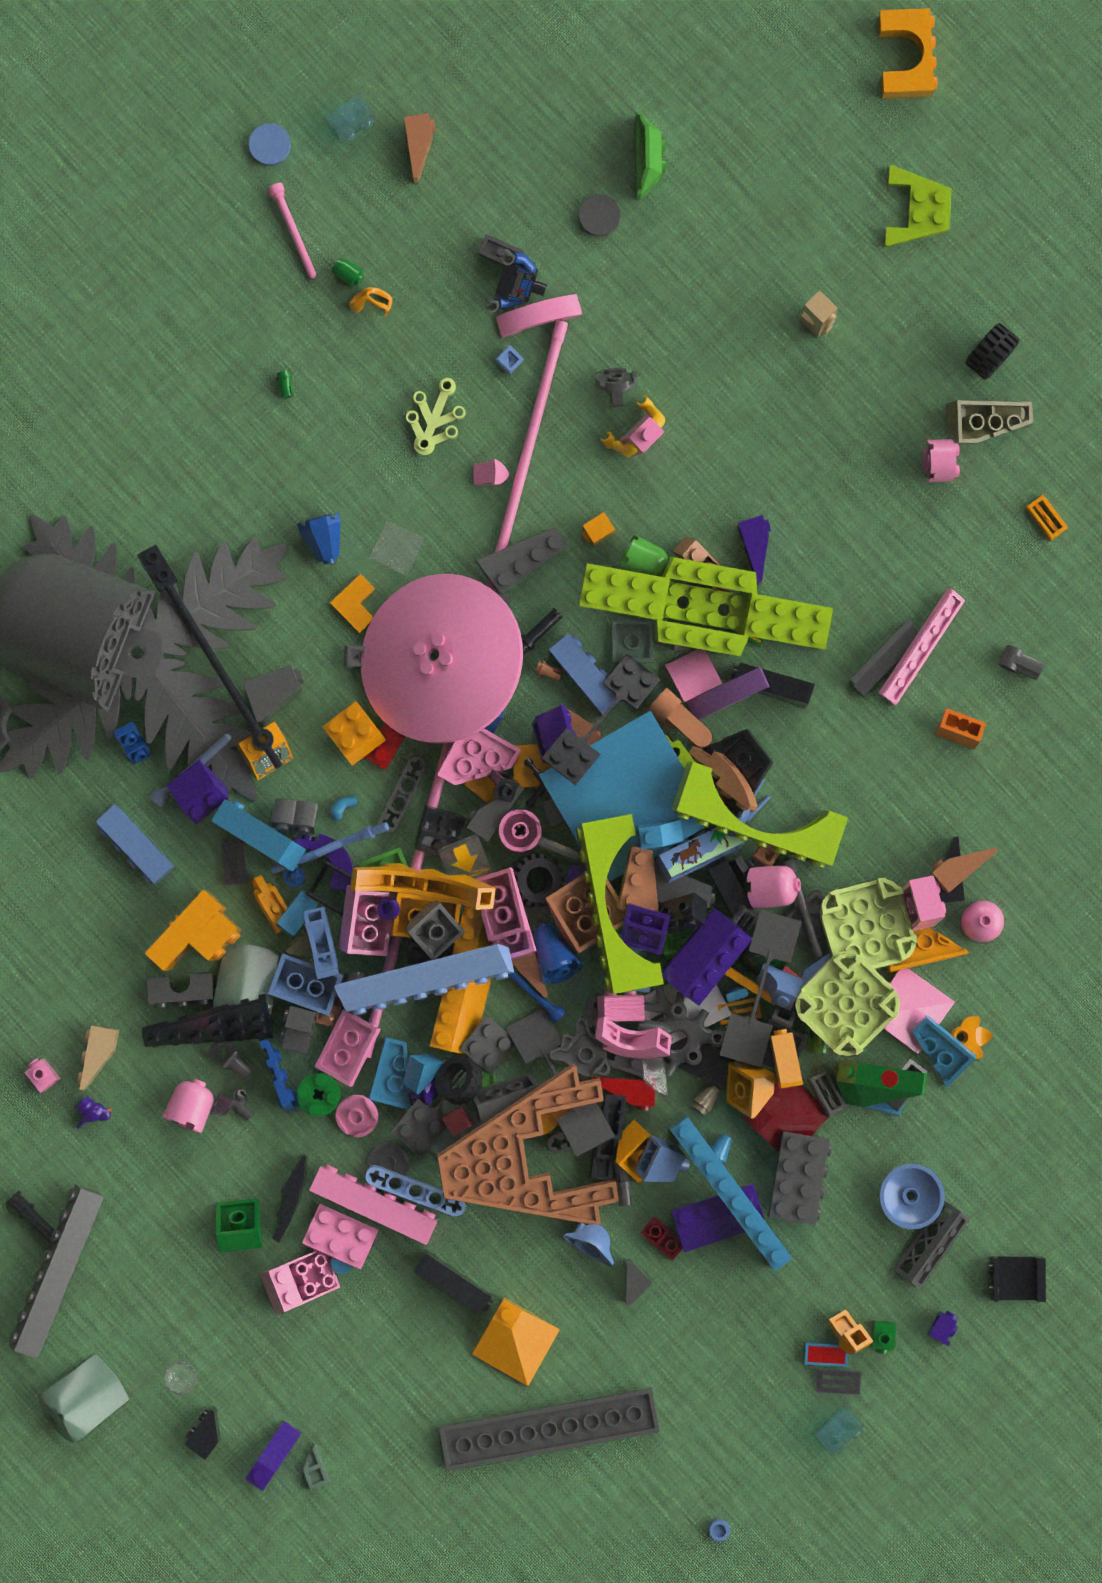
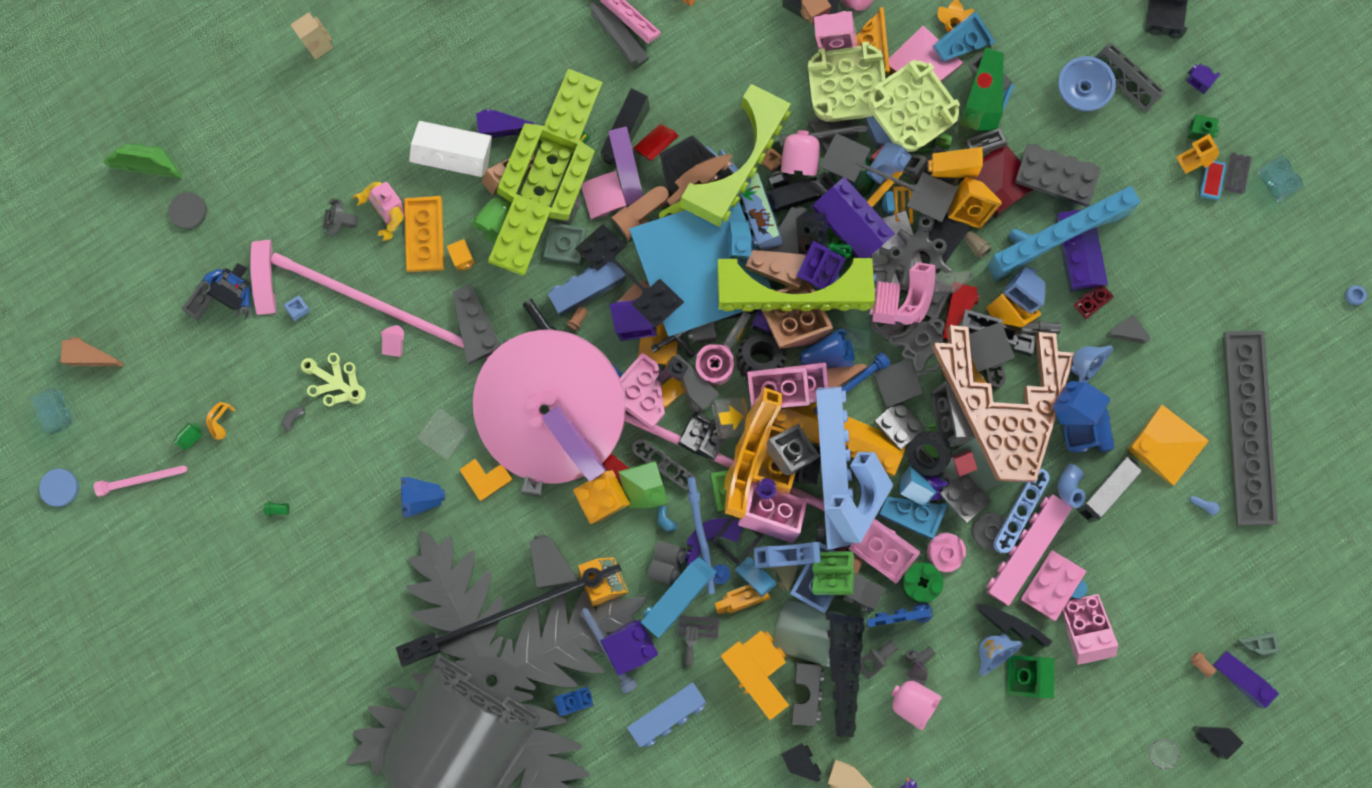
camera: 70 degrees left, 5 degrees down
none -> dark grey arm [281,406,306,431]
none -> light orange tile [404,196,445,272]
none -> white slope [409,121,492,177]
none -> medium lavender slope [542,406,606,481]
none -> bright green slope [618,461,668,508]
none -> red tile [633,124,678,161]
none -> dark grey piece [685,626,699,666]
none -> black slope [781,742,822,782]
none -> bright green slope [812,551,854,595]
none -> light blue arch [824,452,893,543]
none -> green pin [828,242,852,257]
none -> medium blue hat [979,633,1023,677]
none -> blue slope [1053,381,1110,425]
none -> medium blue cylinder [1057,463,1086,508]
none -> blue piece [1063,409,1114,453]
none -> medium blue piece [1189,496,1220,515]
none -> nougat pin [1190,652,1216,678]

